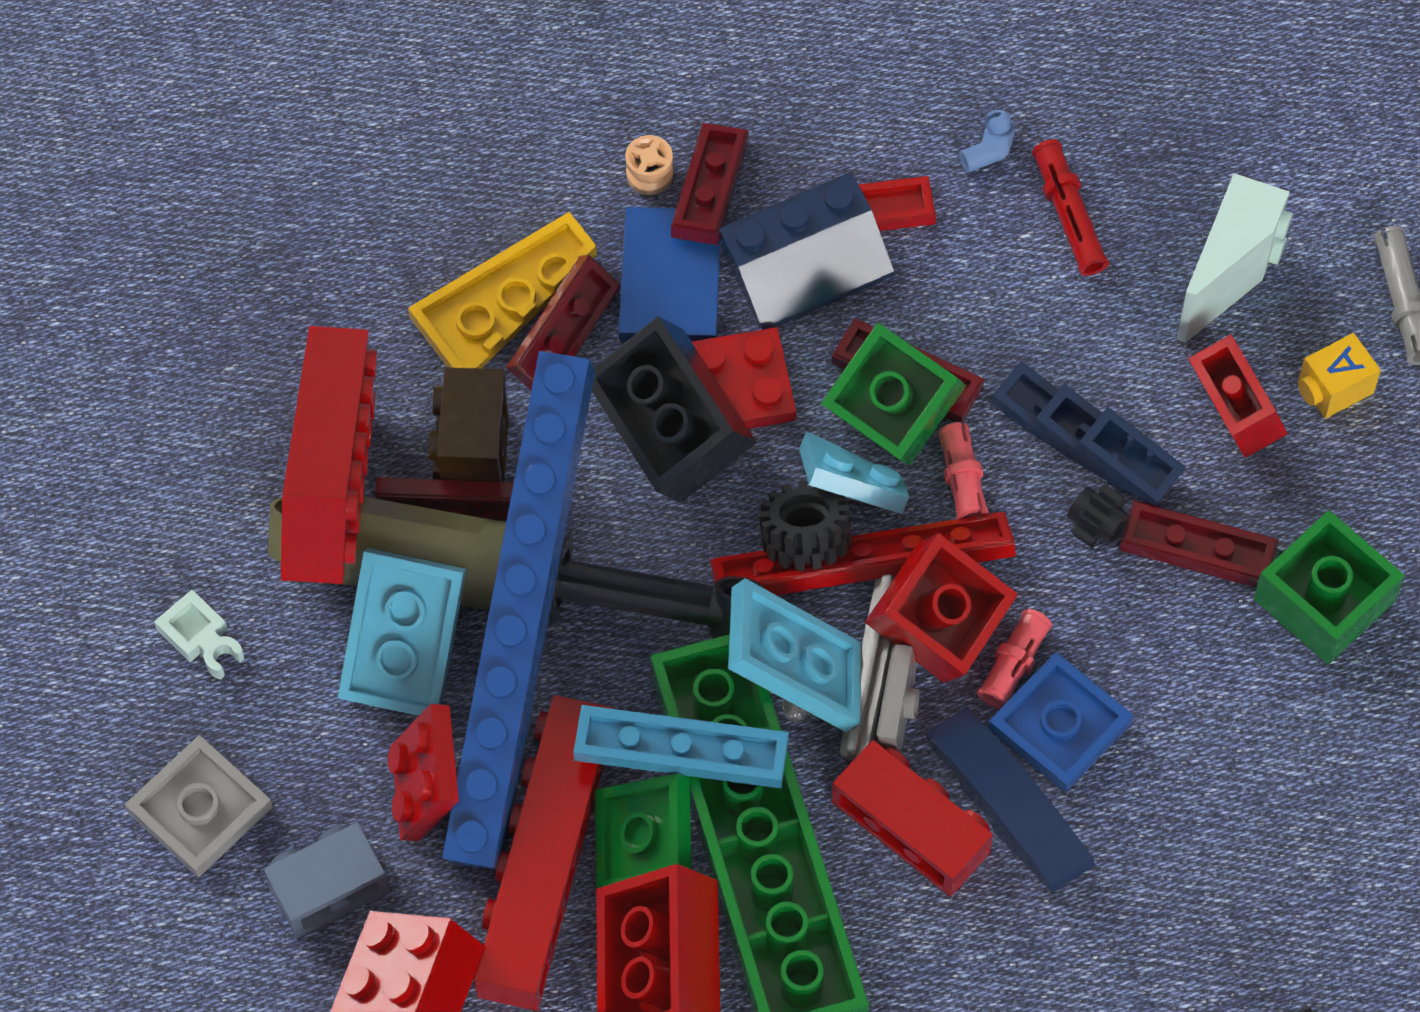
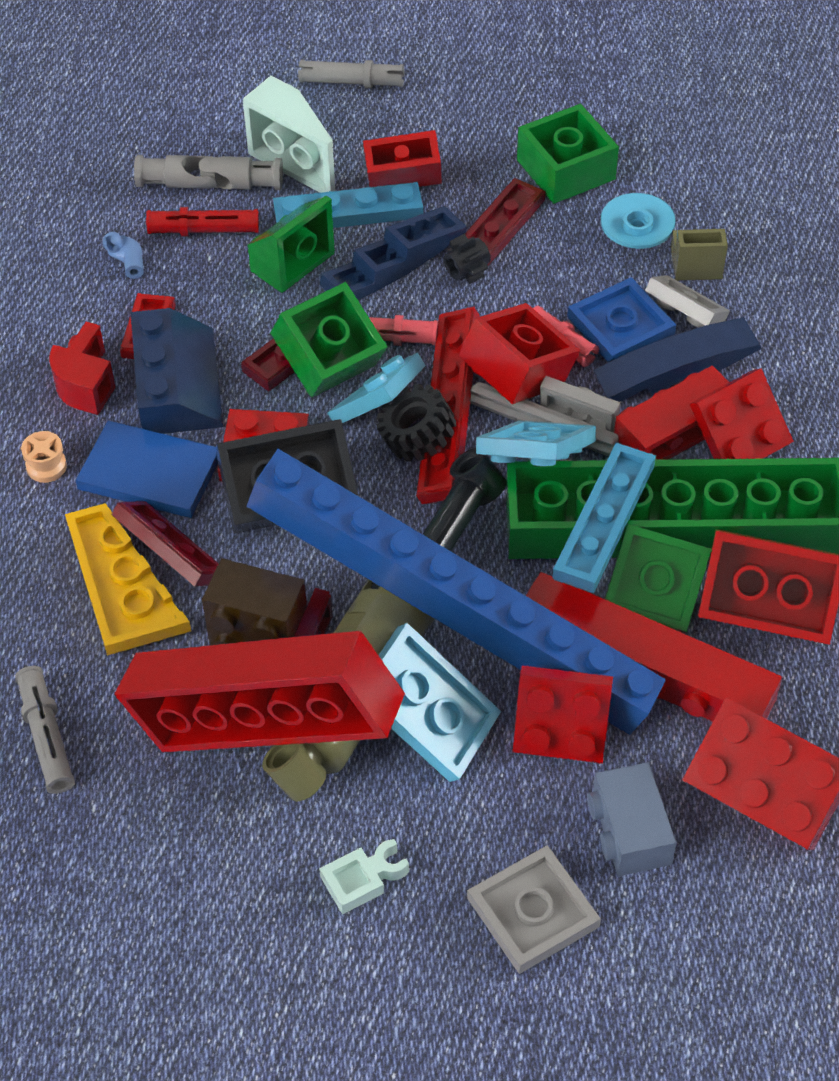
camera: 75 degrees left, 10 degrees down
dark red tile [671,123,749,245] -> none
yellow brick [1298,333,1381,419] -> none
none -> light grey pin [15,666,75,794]
none -> red brick [49,321,116,415]
none -> light grey piece [134,155,283,190]
none -> green slope [248,196,335,293]
none -> dark azure plate [273,182,423,228]
none -> medium azure dish [601,193,676,249]
none -> light grey plate [645,275,730,327]
none -> olive piece [670,229,728,281]
none -> red plate [689,368,794,459]

